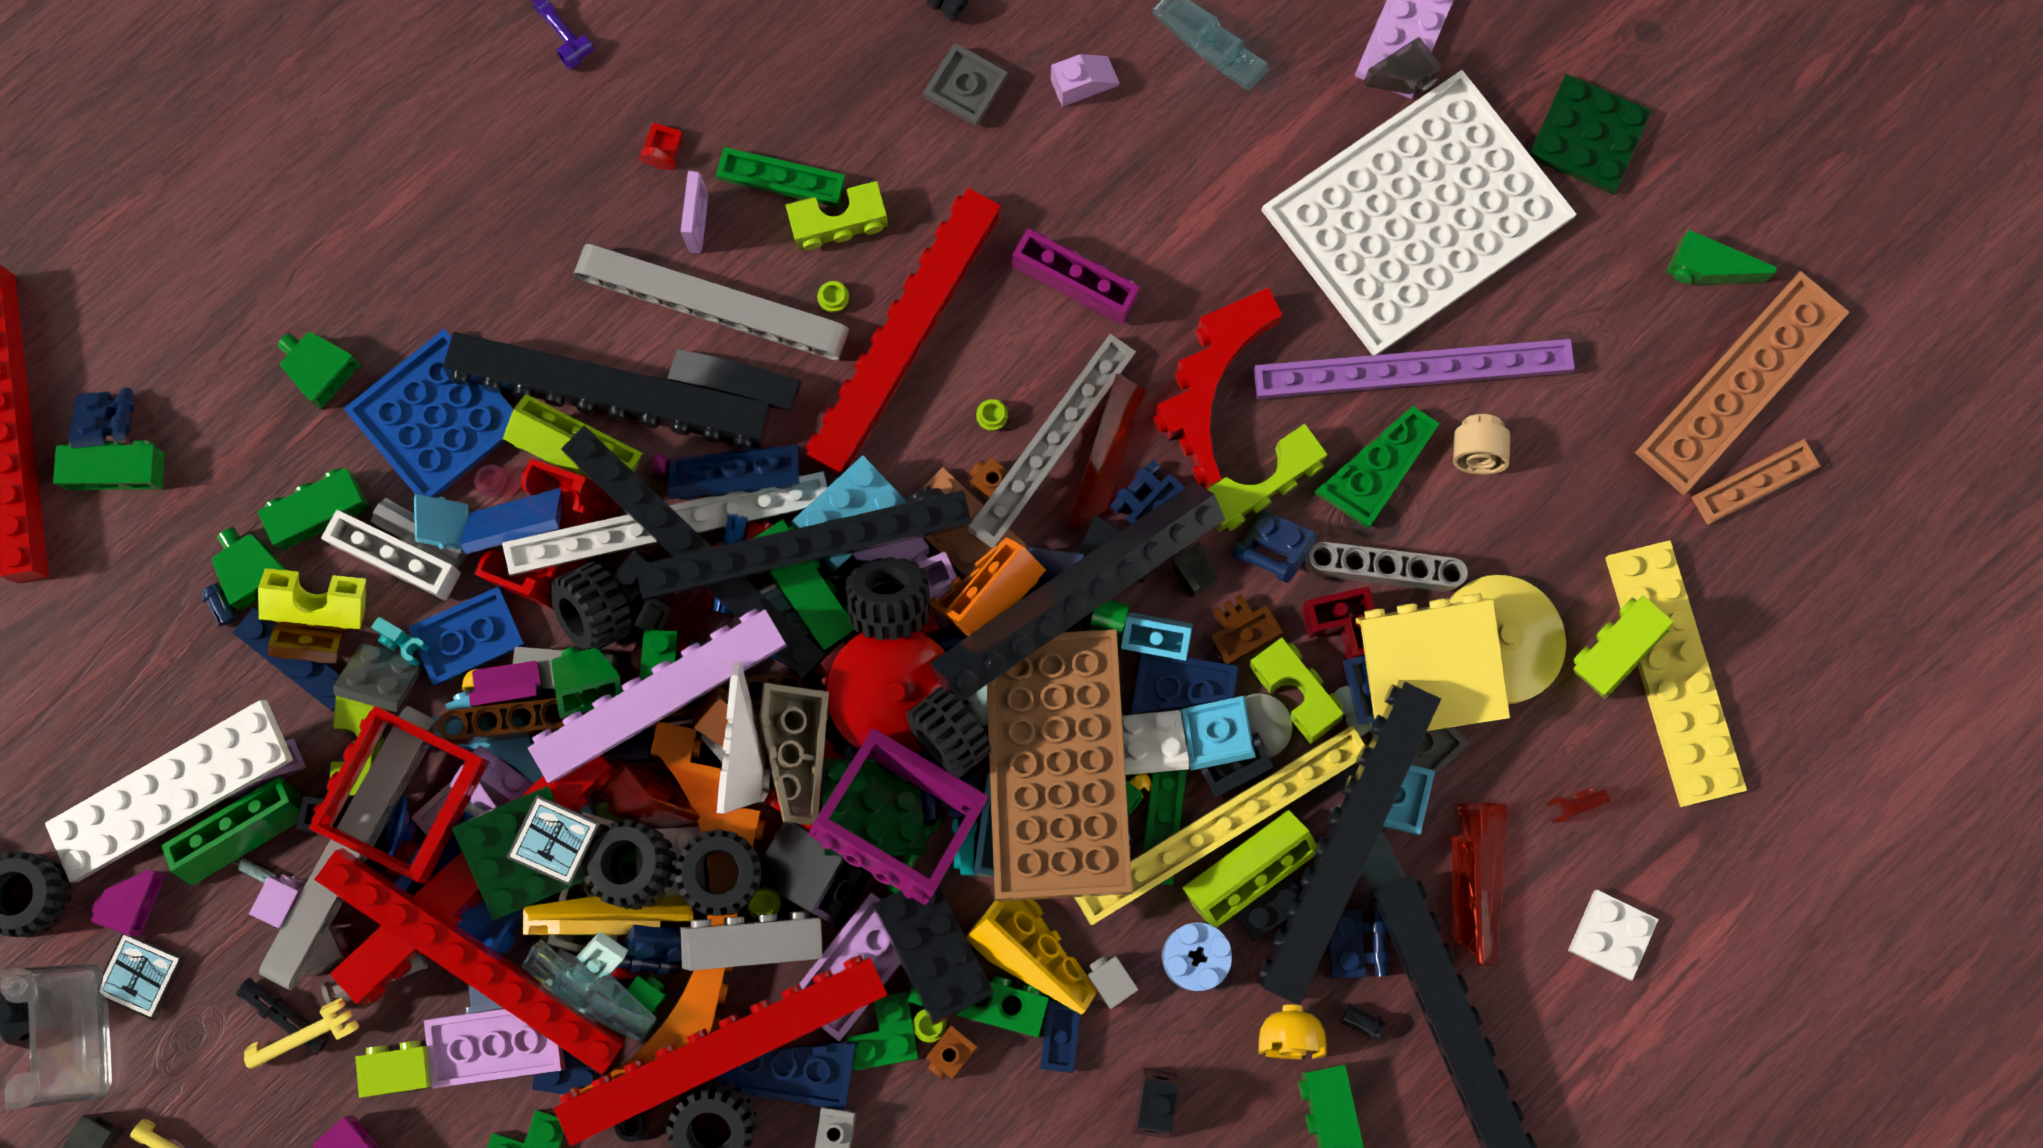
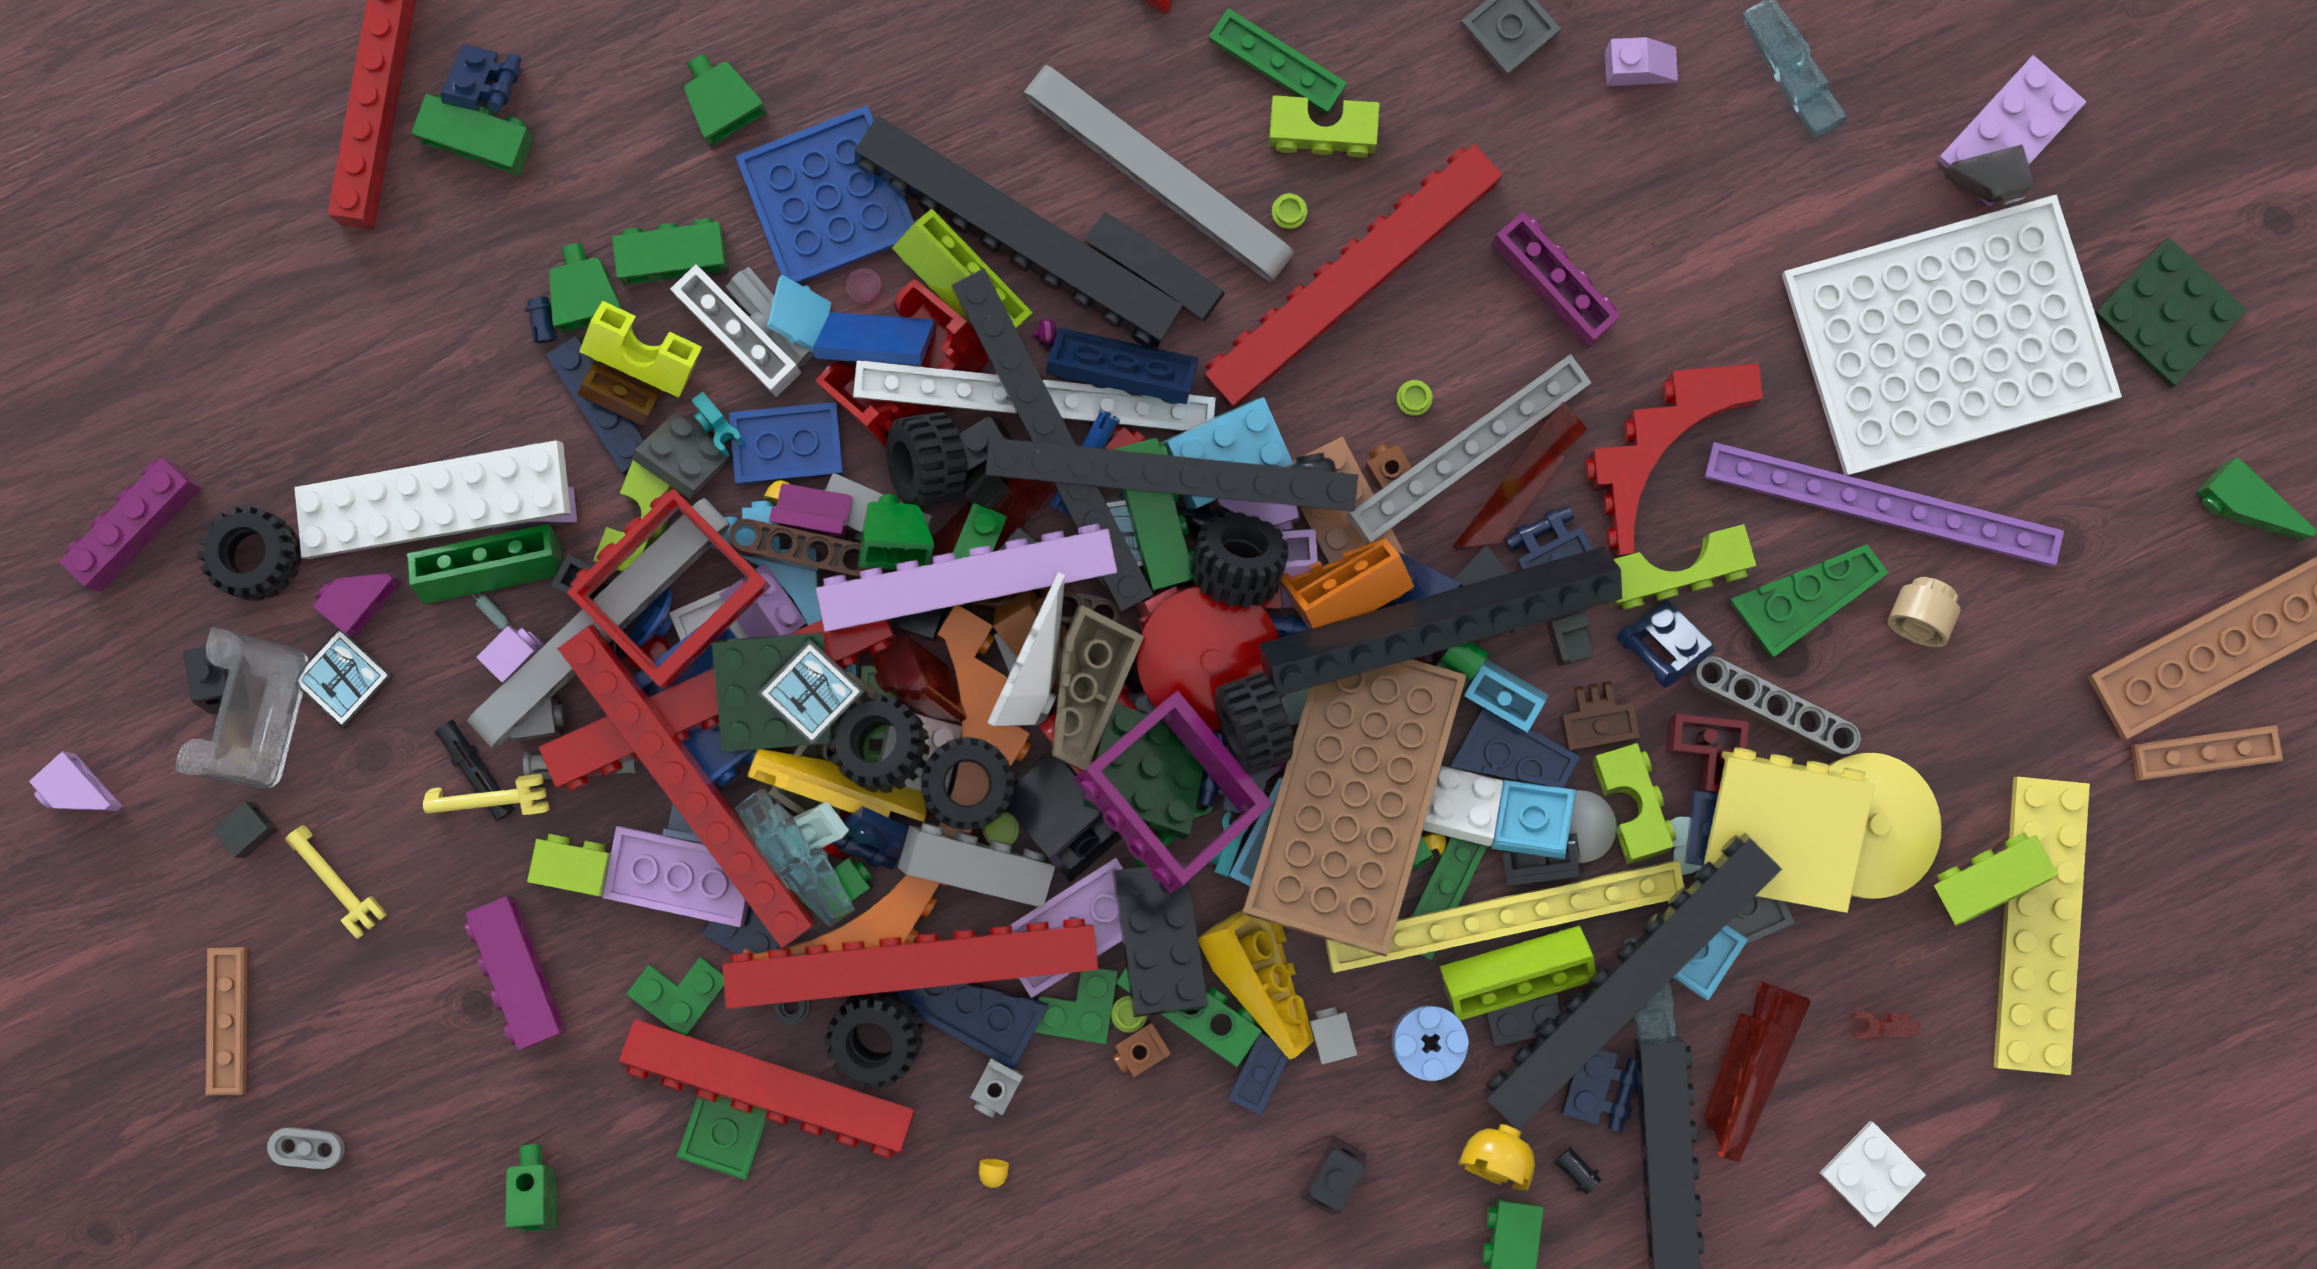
camera: 20 degrees right, 5 degrees up
lavender tile [680,171,709,254] -> none

